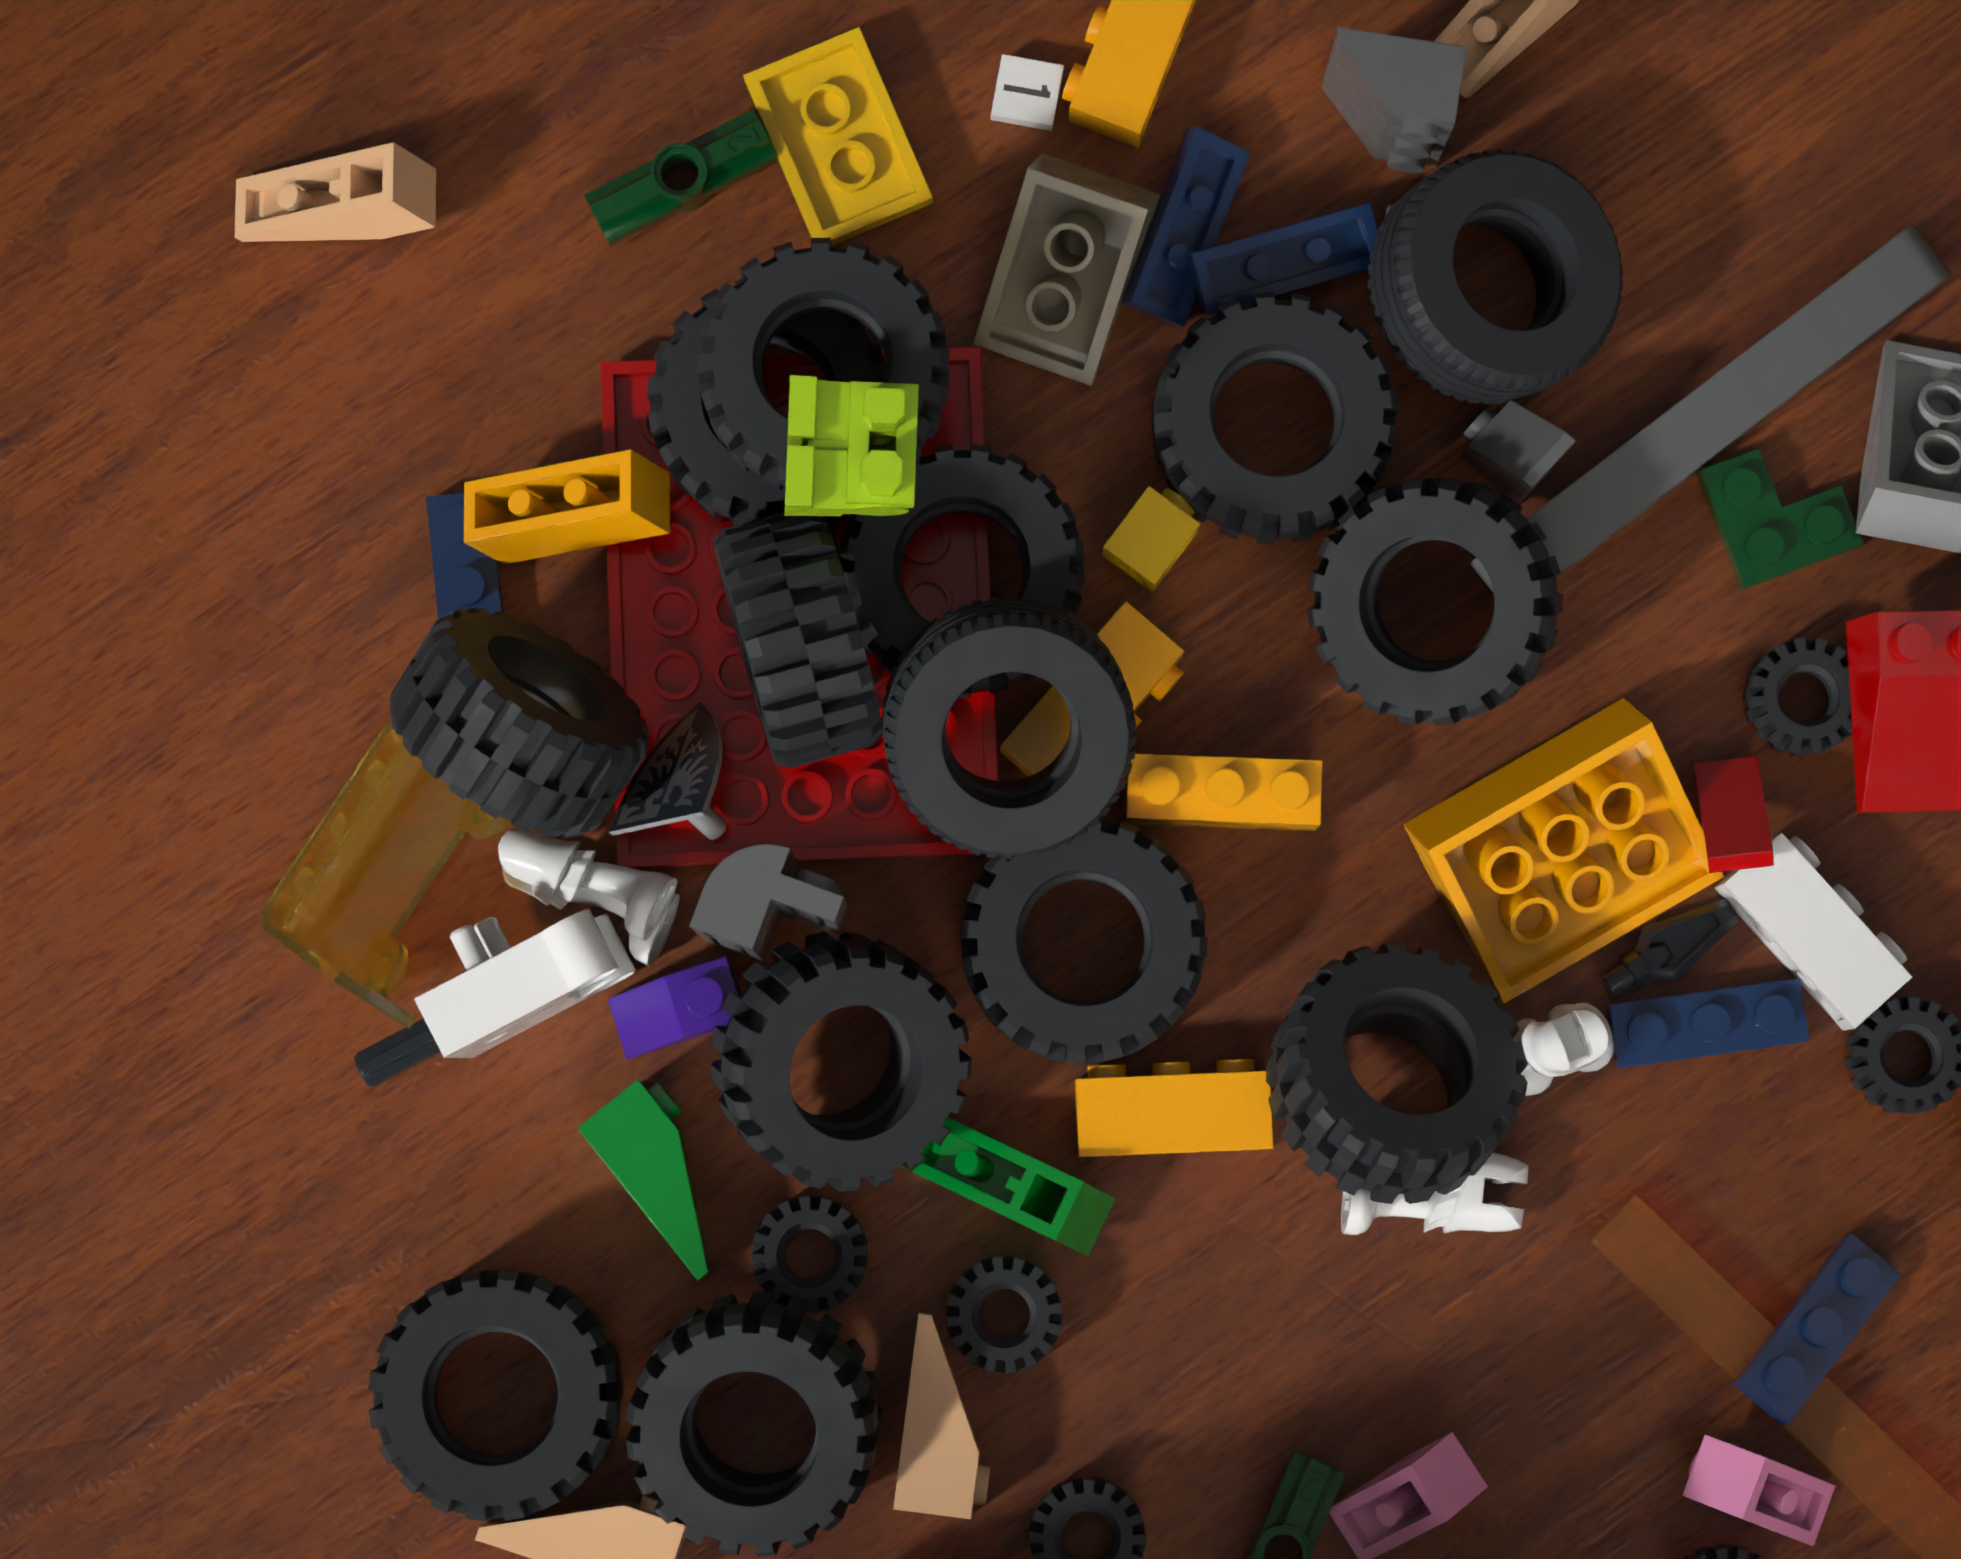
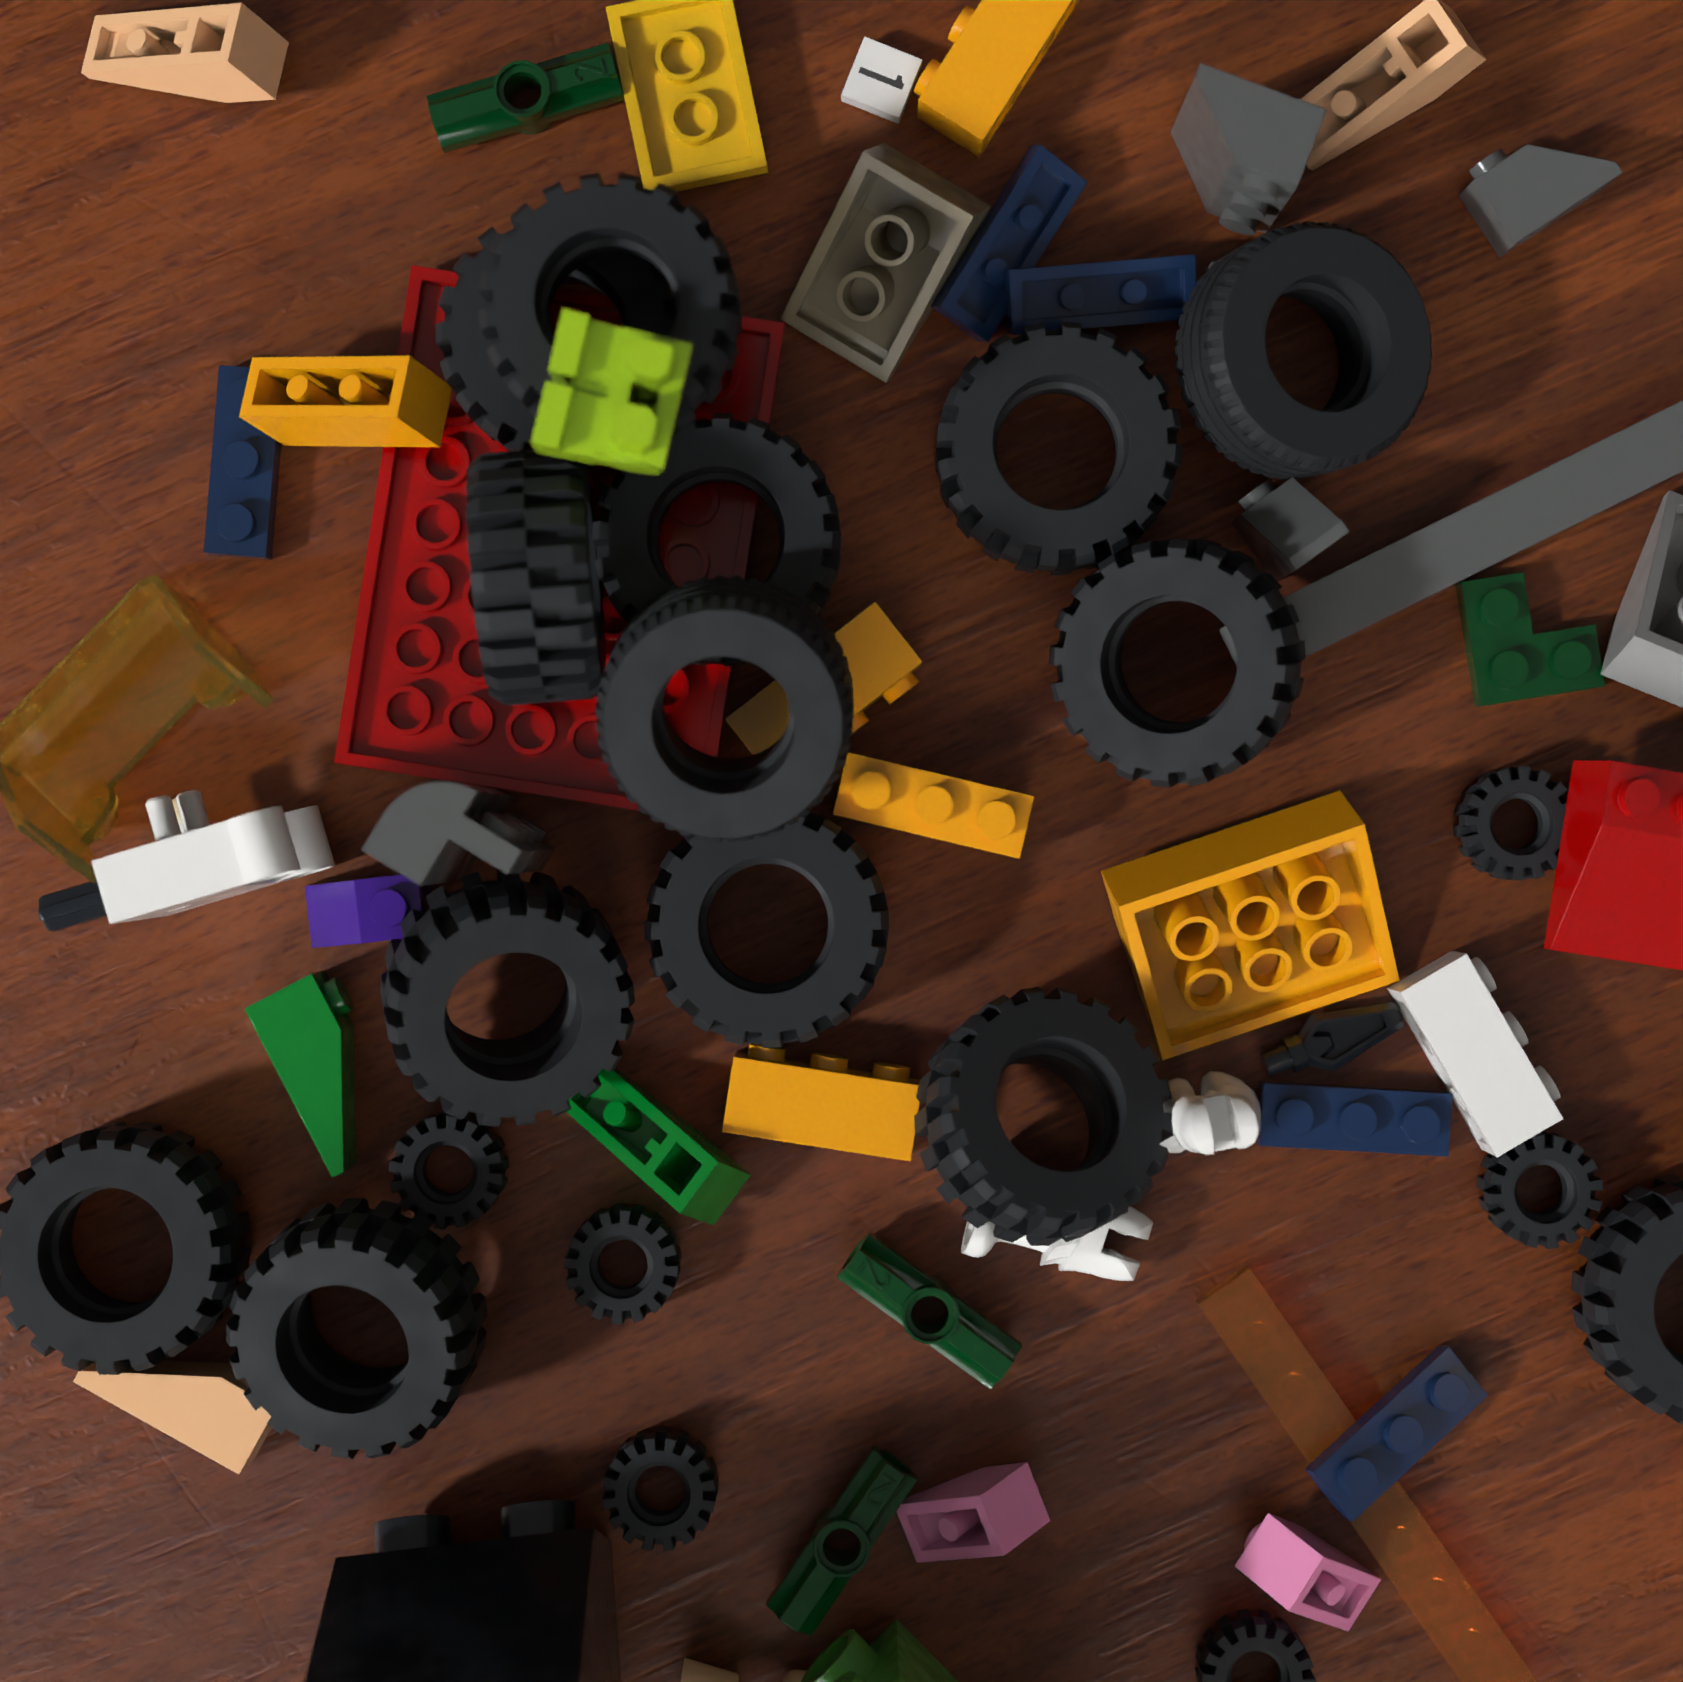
camera: 10 degrees right, 5 degrees up
black tyre [390,607,648,838] -> none
white piece [498,828,680,966] -> none
shield [609,702,727,840] -> none
light nougat slope [893,1312,990,1519] -> none
yellow brick [1102,486,1200,593] -> none
red tile [1694,756,1774,873] -> none
none -> dark green piece [837,1231,1022,1390]
none -> dark grey slope [1459,144,1623,258]

